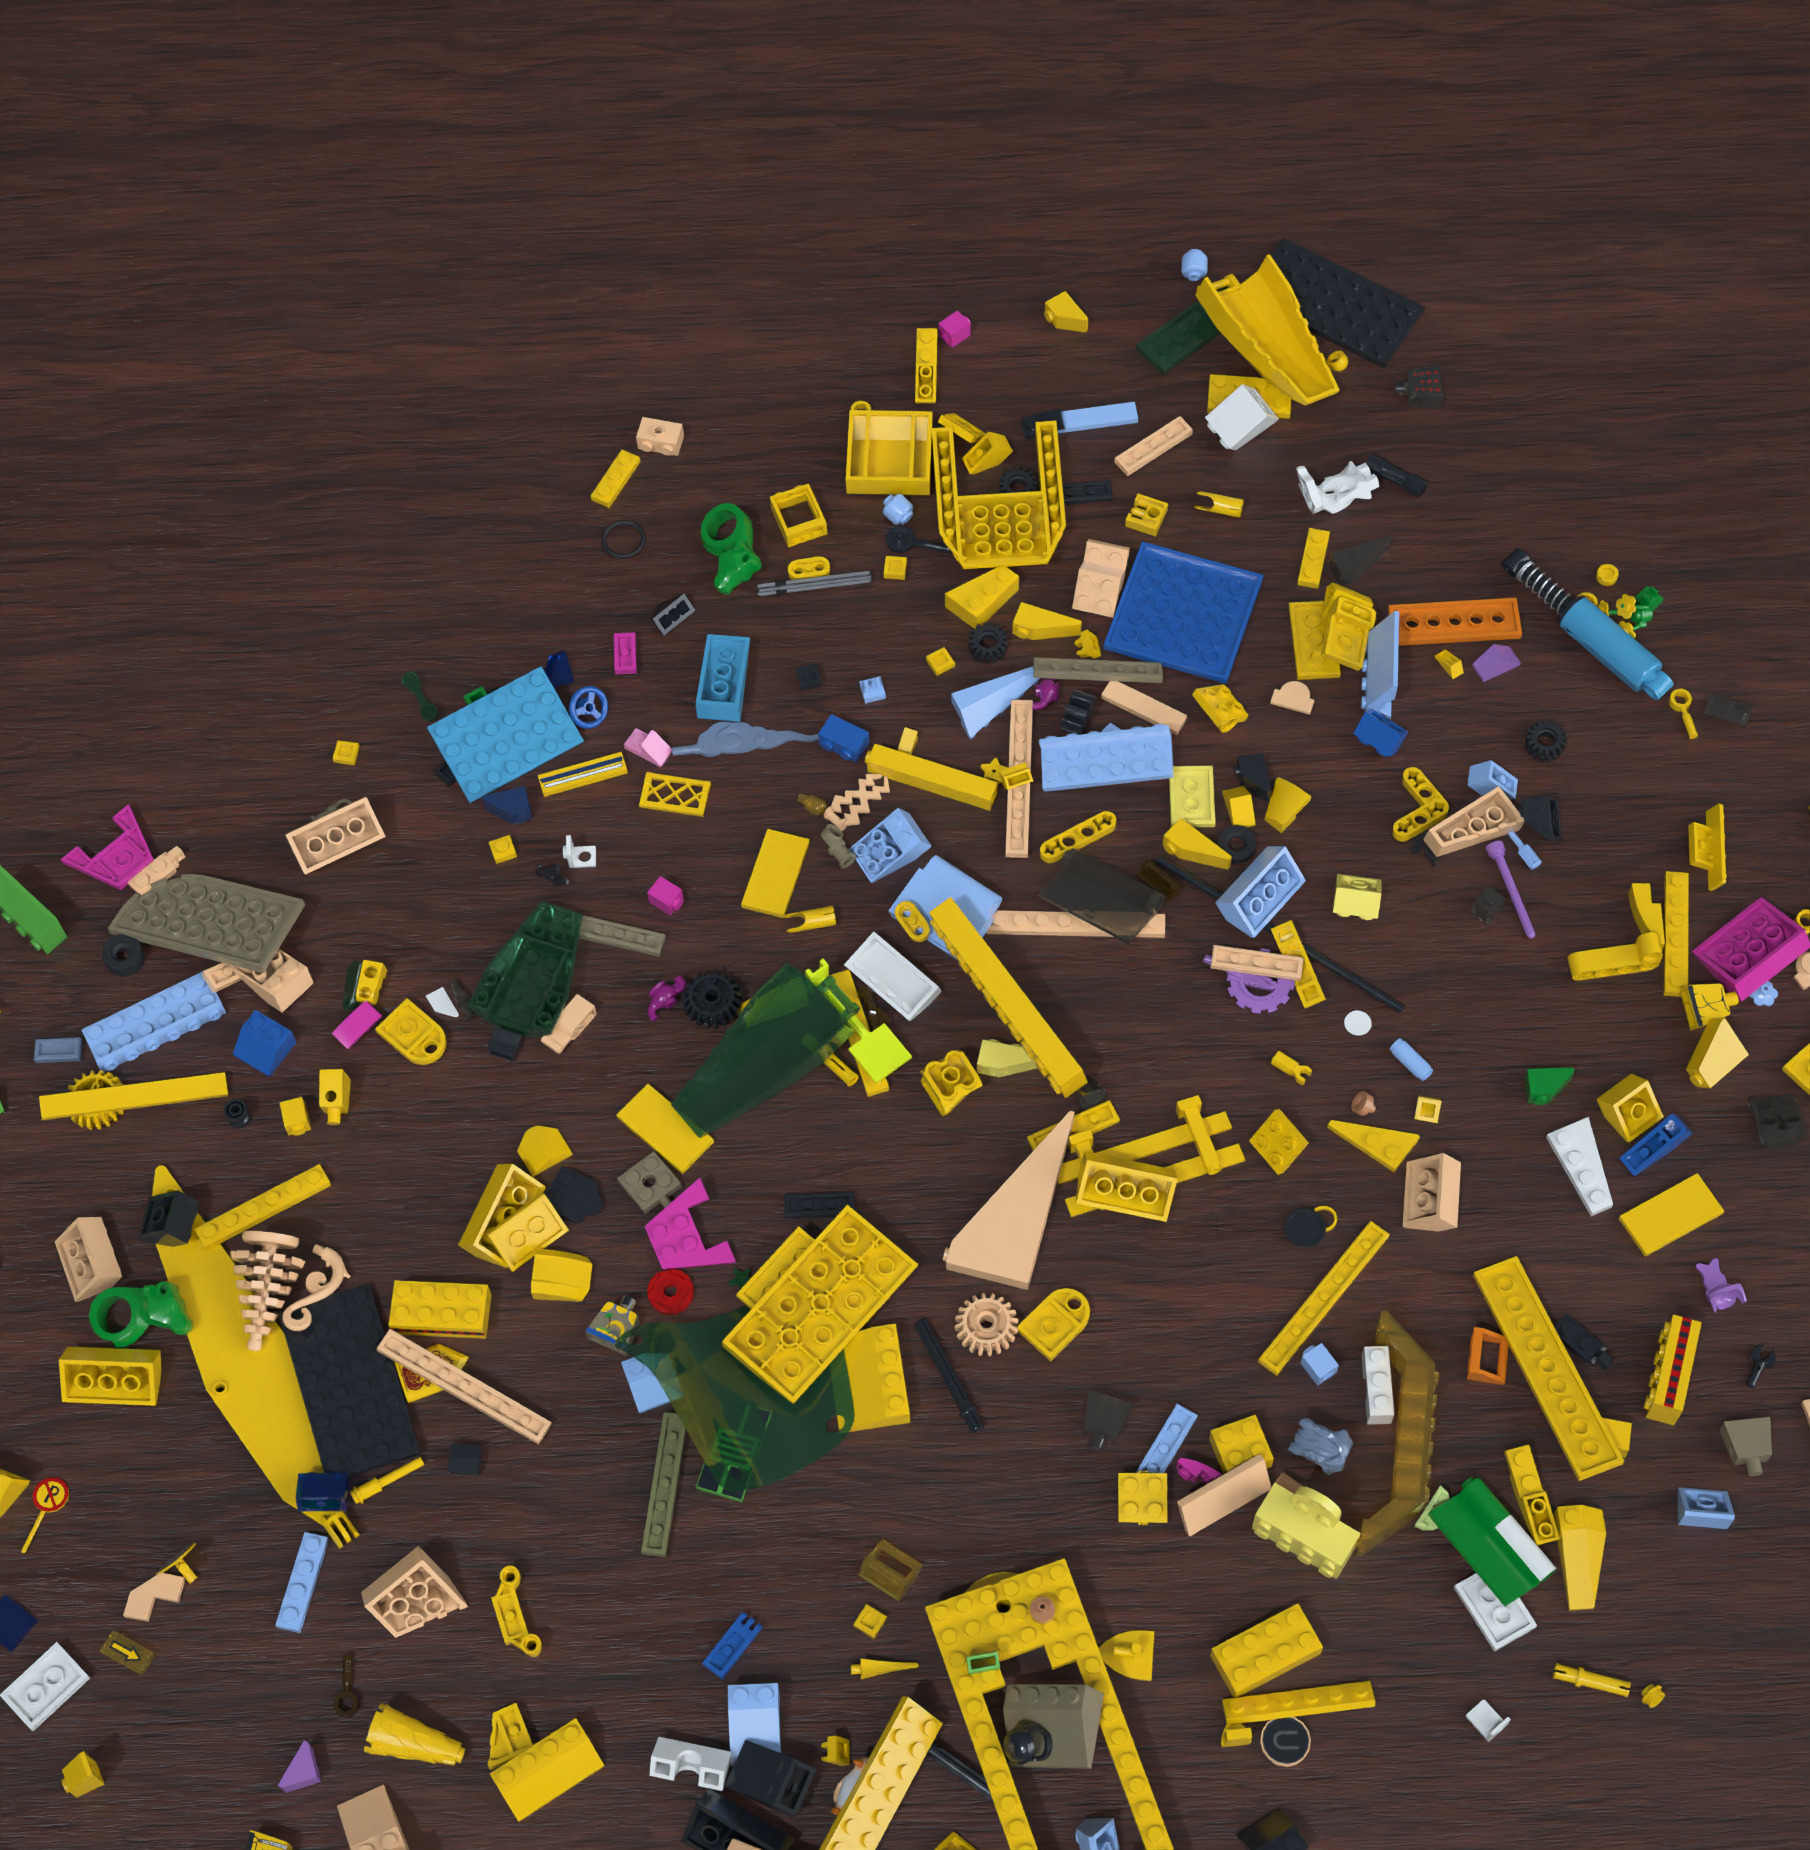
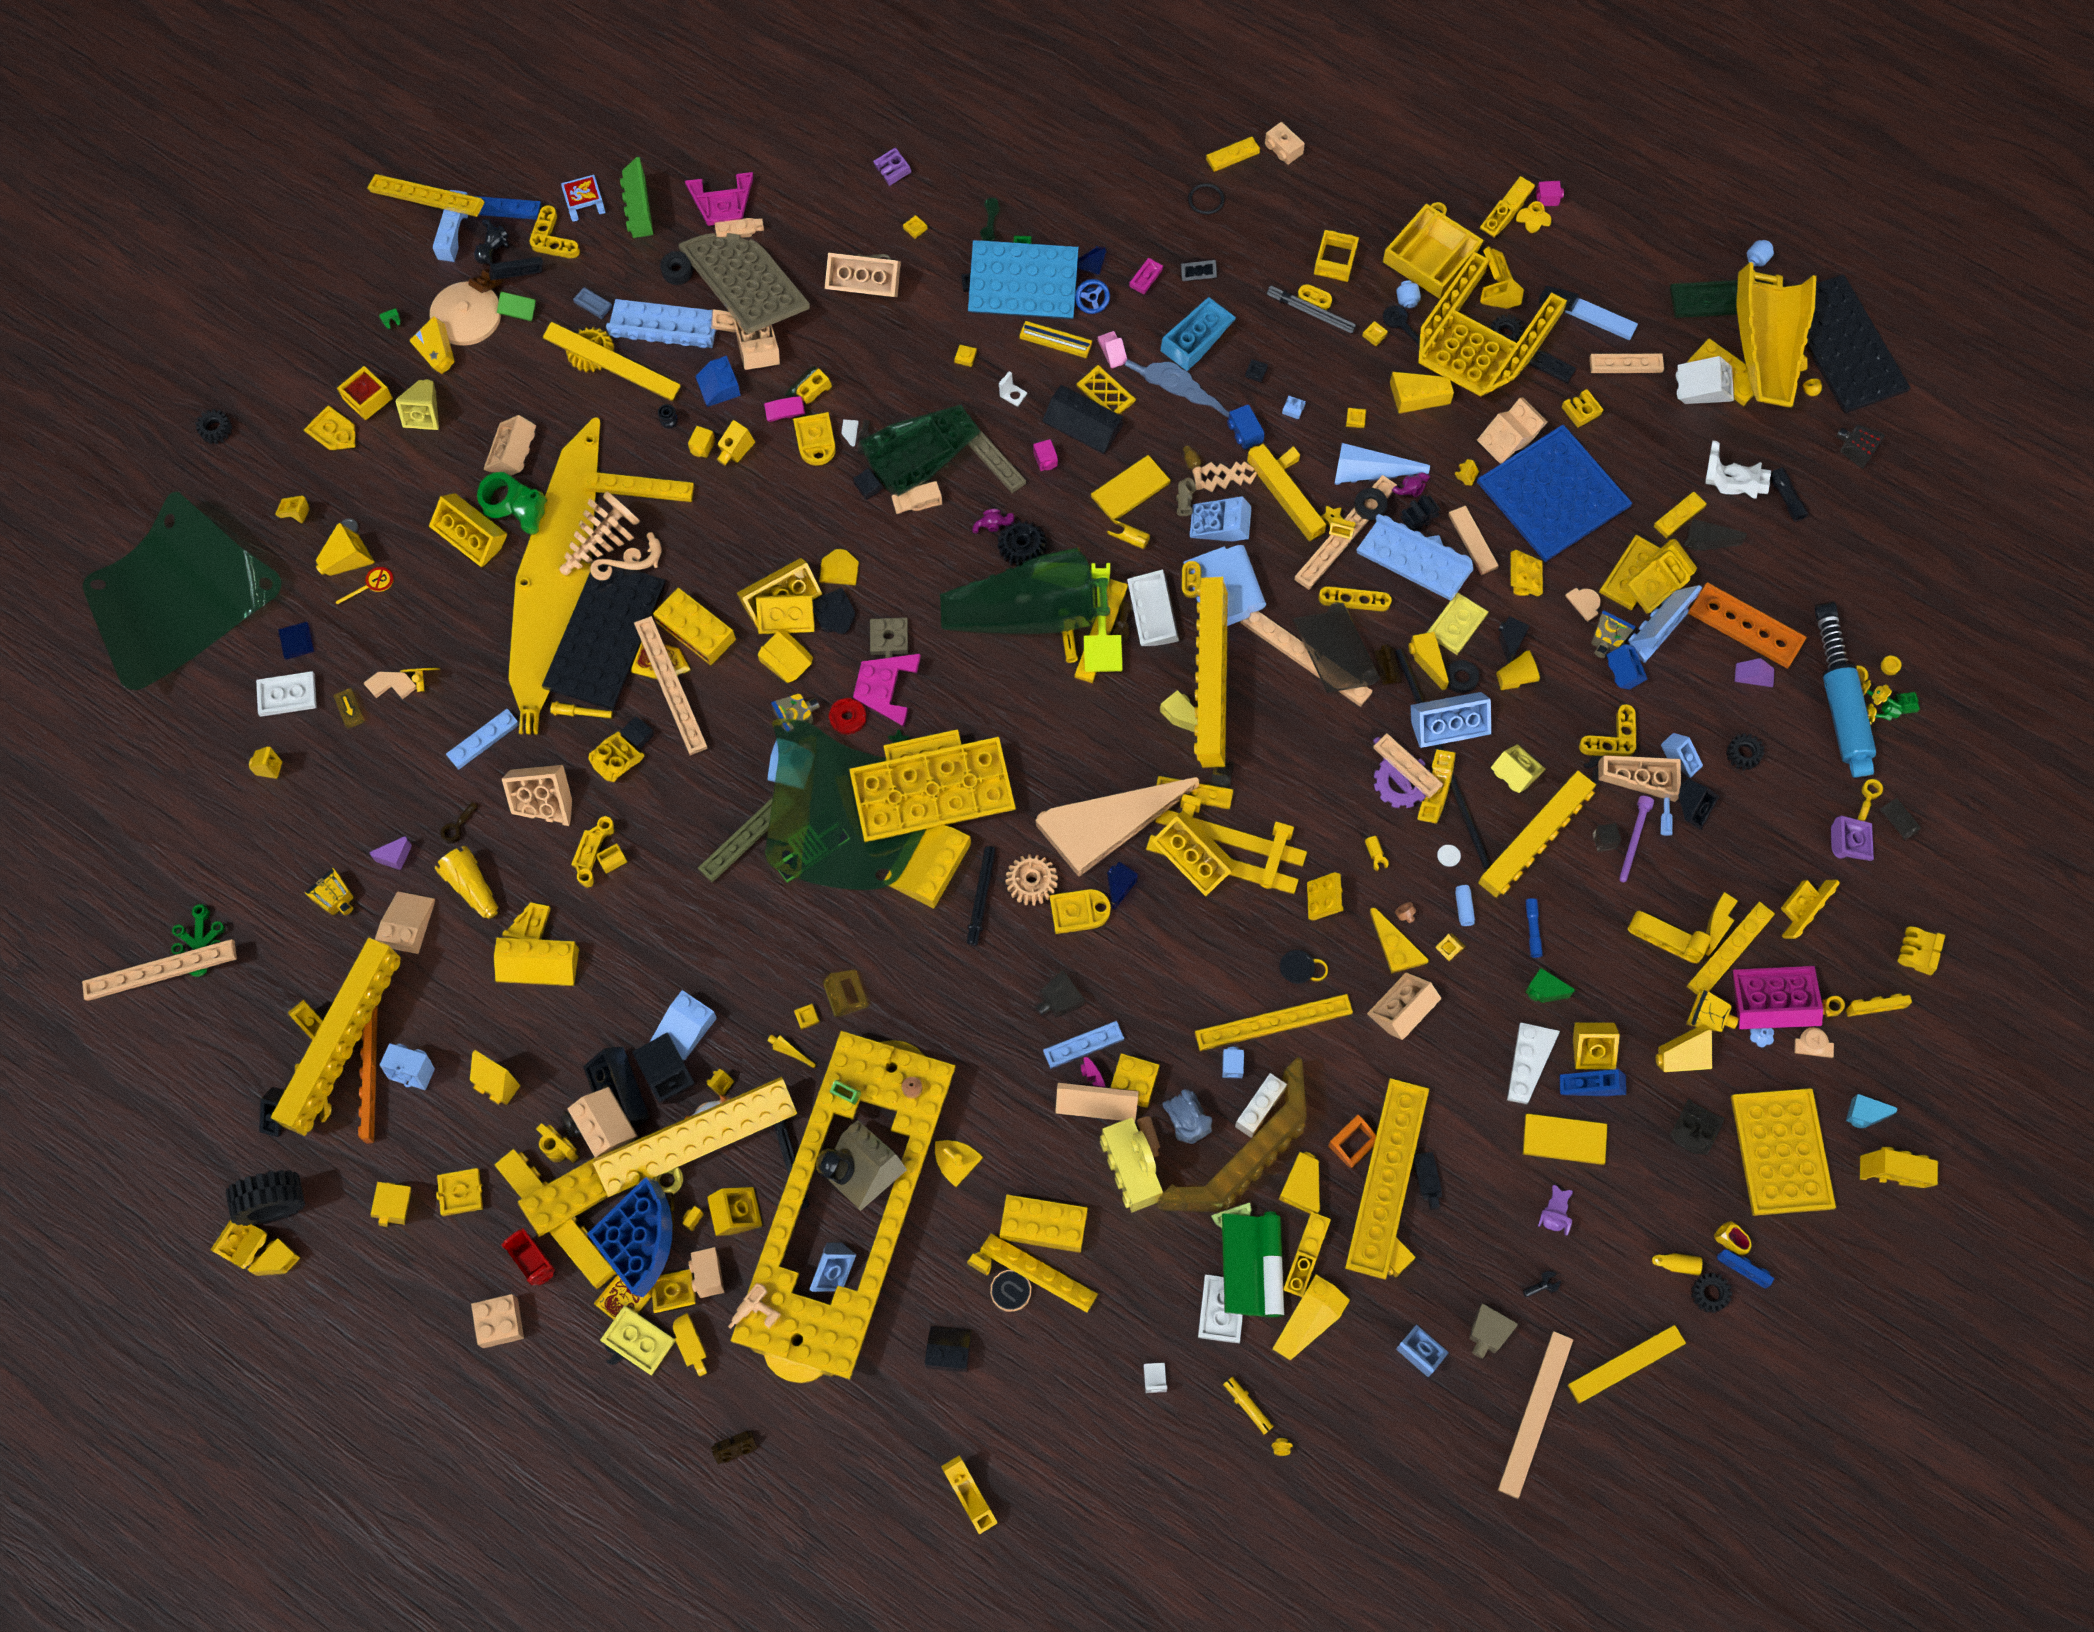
camera: 35 degrees right, 5 degrees up
black slope [137,1190,199,1247] -> none
clear blue brick [296,1472,349,1512] -> none
dark blue slope [482,786,533,824] -> none
black piece [535,864,570,886] -> none
yellow tile [616,1084,714,1174] -> none
white arch [649,1737,731,1791] -> none
green animal [701,503,762,595] -> none
blue hinge [702,1612,763,1680] -> none
black tile [785,1192,855,1219] -> none
yellow piece [920,1050,982,1116] -> none
black tyre [969,622,1007,664] -> none
yellow slope [1013,602,1082,640] -> none
dark tan tile [1033,657,1163,683] -> none
yellow slope [1044,291,1088,332] -> none
yellow plate [1118,1471,1168,1525] -> none
yellow piece [1194,491,1244,518] -> none
yellow slope [1222,786,1255,827] -> none
yellow piece [1435,649,1464,679] -> none
yellow brick [1643,1315,1702,1426] -> none
none -> yellow slope [588,731,644,782]
none -> yellow piece [596,843,627,874]
none -> medium lavender brick [873,147,911,186]
none -> black slope [1043,385,1123,454]
none -> clear blue slope [1107,861,1138,910]
none -> yellow slope [1279,1152,1320,1214]
none -> black tyre [1354,488,1387,520]
none -> yellow brick [1478,771,1596,898]
none -> yellow plate [1516,201,1551,233]
none -> blue piece [1526,898,1543,958]
none -> torso [1591,610,1636,658]
none -> medium lavender slope [1831,816,1874,861]

